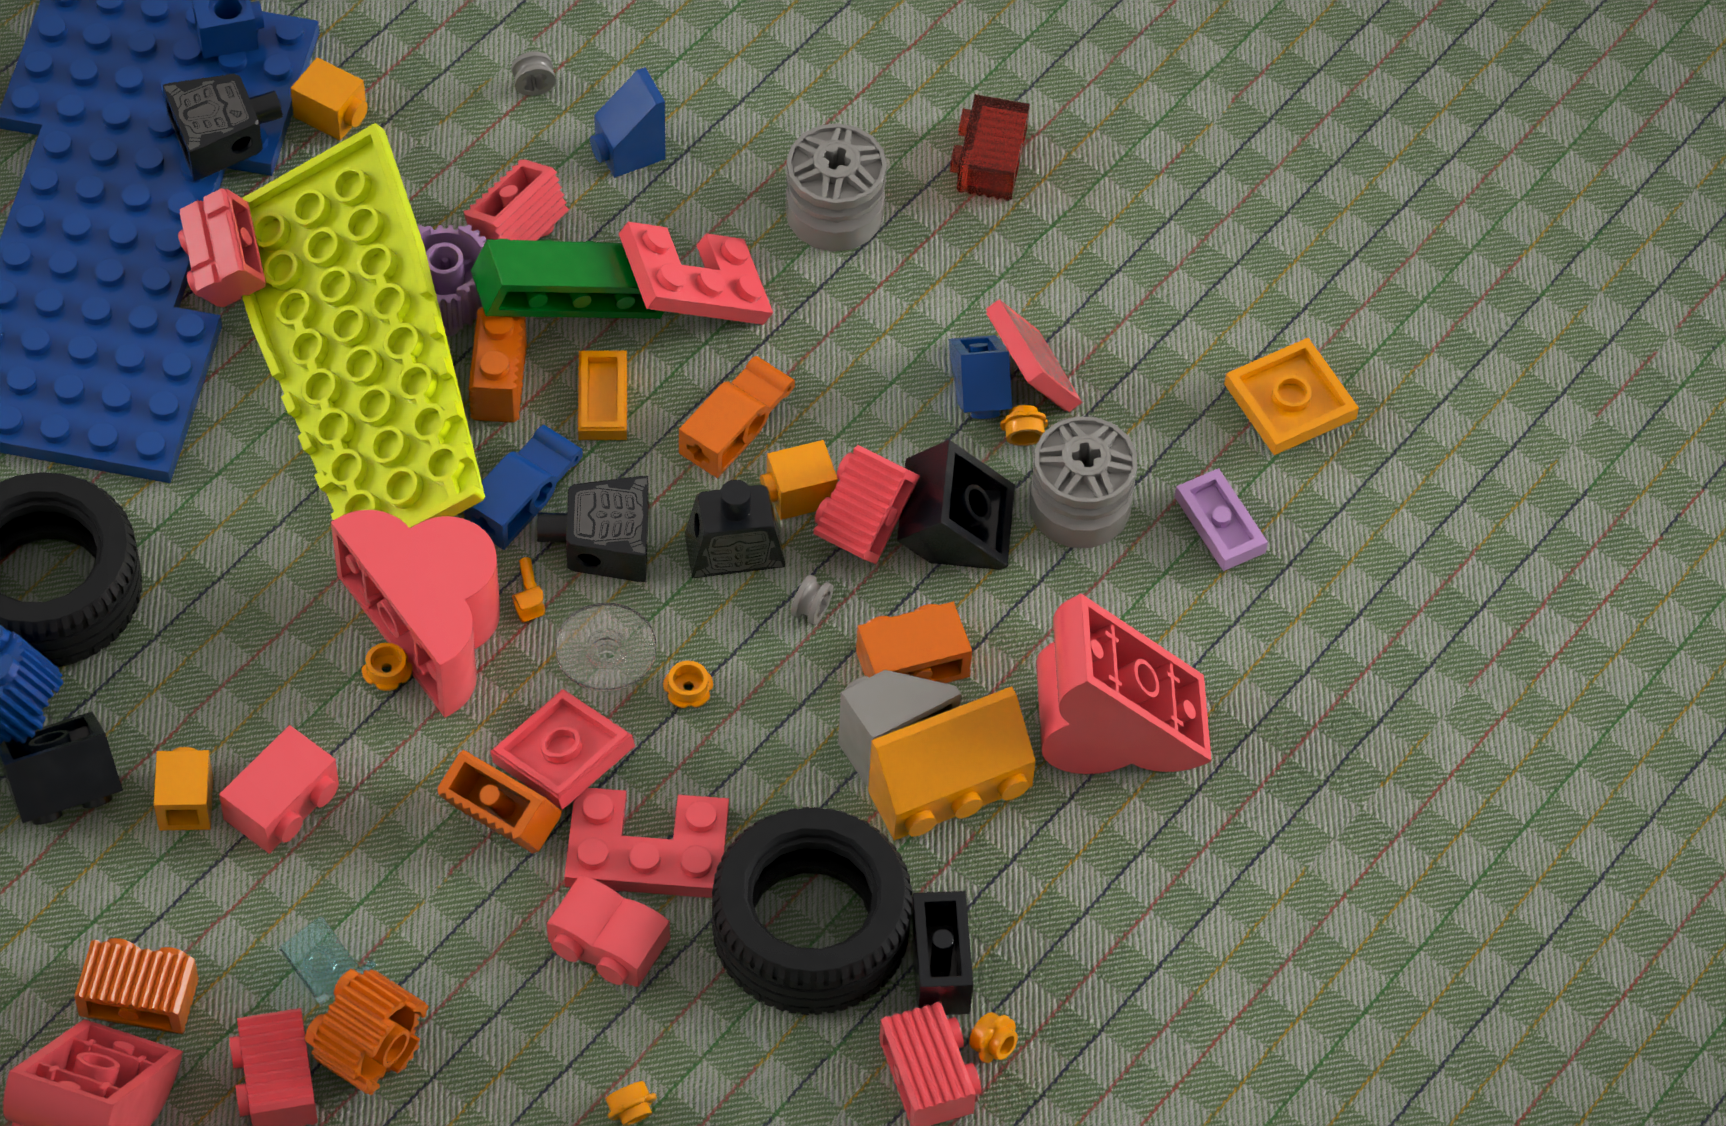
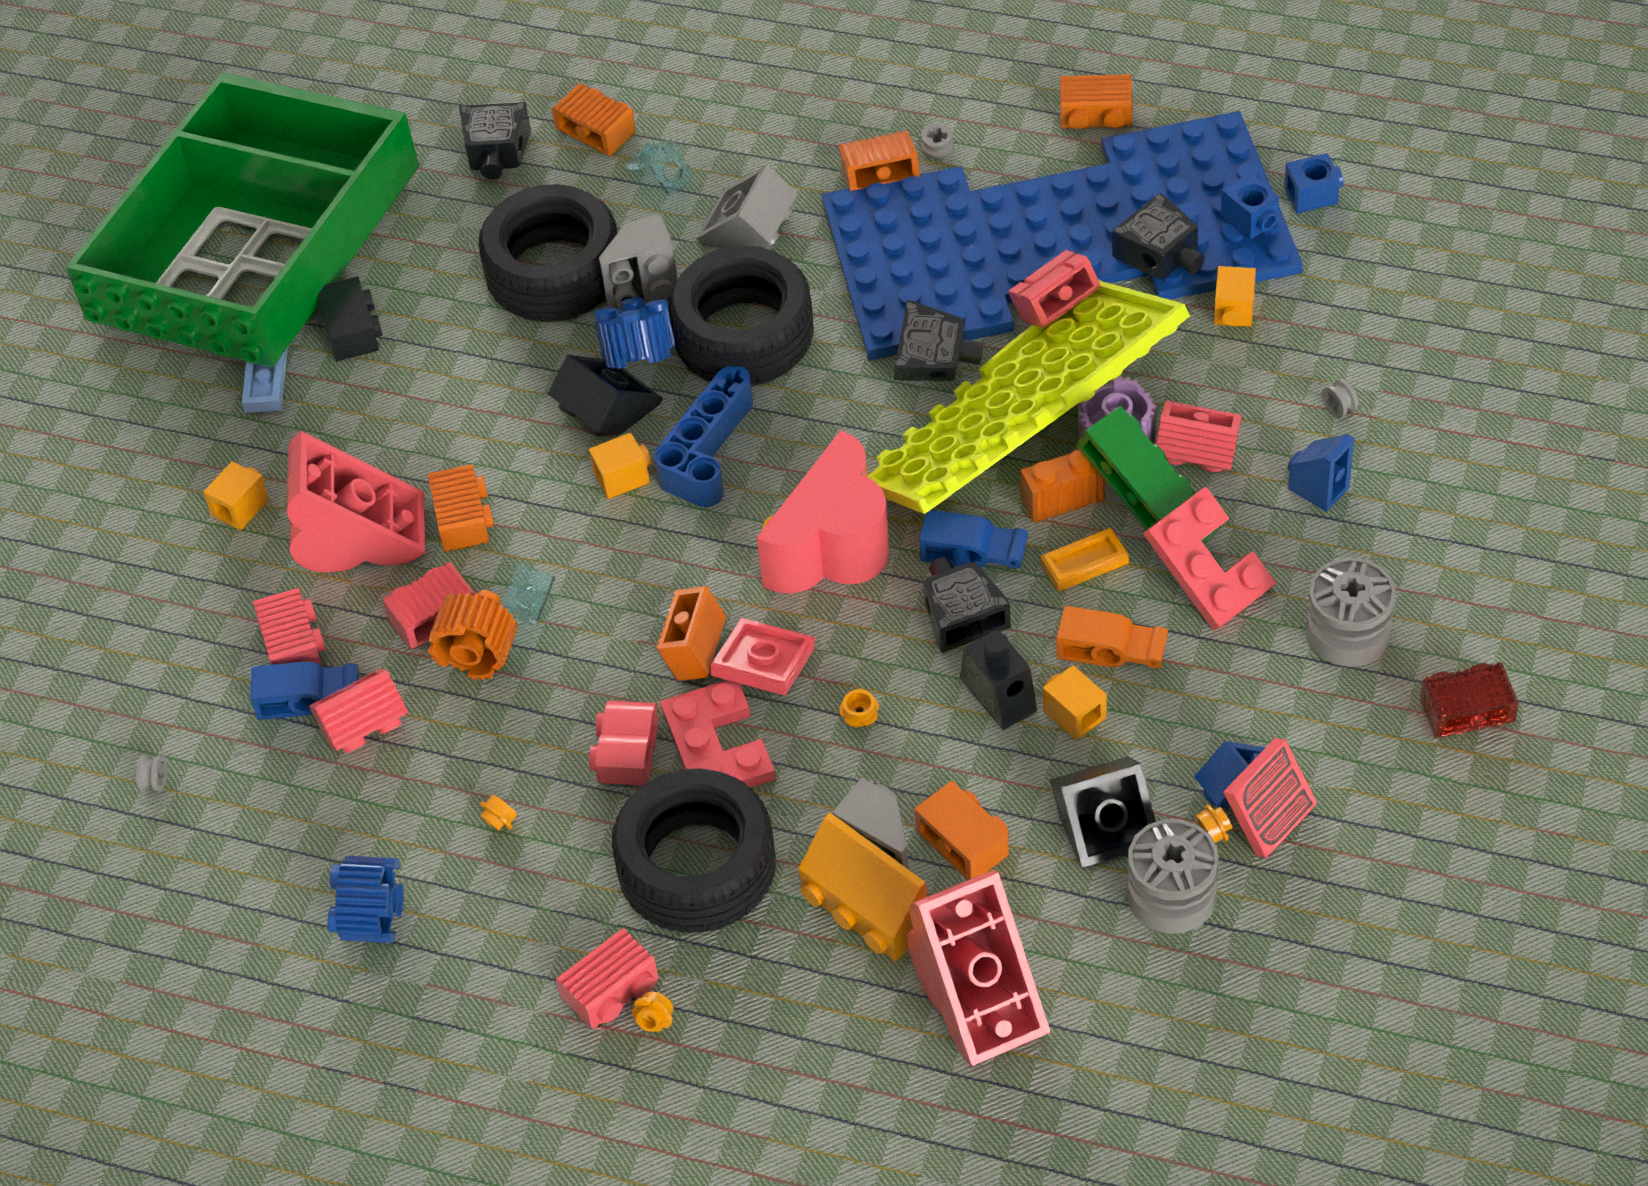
camera: 75 degrees right, 5 degrees down
coral brick [219,725,339,854] -> none
light orange hand [512,557,546,623] -> none
clear dish [555,603,656,692] -> none
light grey bush [791,574,834,625] -> none
coral brick [813,445,920,564] -> none
black brick [911,891,973,1015] -> none
lavender plate [1174,468,1268,571] -> none
light orange plate [1224,337,1359,455] -> none
none -> blue beam [654,366,753,507]
none -> torso [894,300,984,381]

